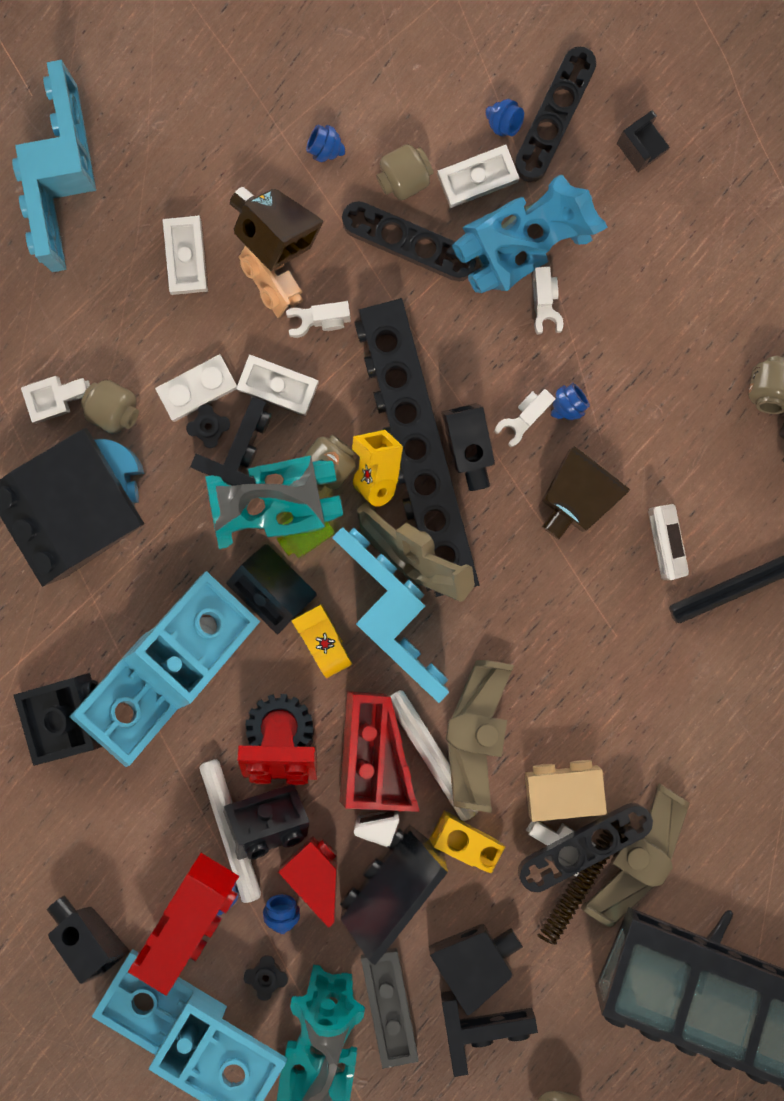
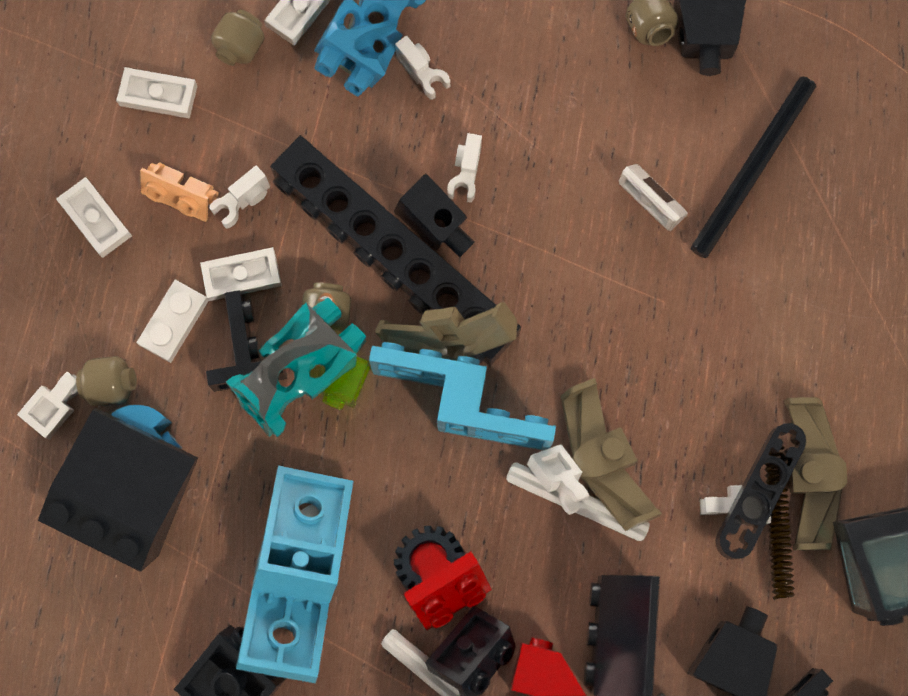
camera: 30 degrees left, 10 degrees down
black plate [186,404,230,448] -> none
black panel [226,544,317,635] -> none
dark brown torso [230,187,324,271] -> none
yellow leg [291,604,353,678] -> none
blue plate [306,124,345,162] -> none
red wedge [339,691,420,812] -> none
black beam [342,201,476,281] -> none
yellow leg [352,430,403,507] -> none
white slope [354,810,399,847] -> none
yellow leg [429,810,506,873] -> none
tan brick [525,760,607,822] -> none
dark brown torso [542,446,630,540] -> none
blue plate [551,383,590,420] -> none
none -> white plate [116,67,198,118]
none -> white plate [527,444,589,515]

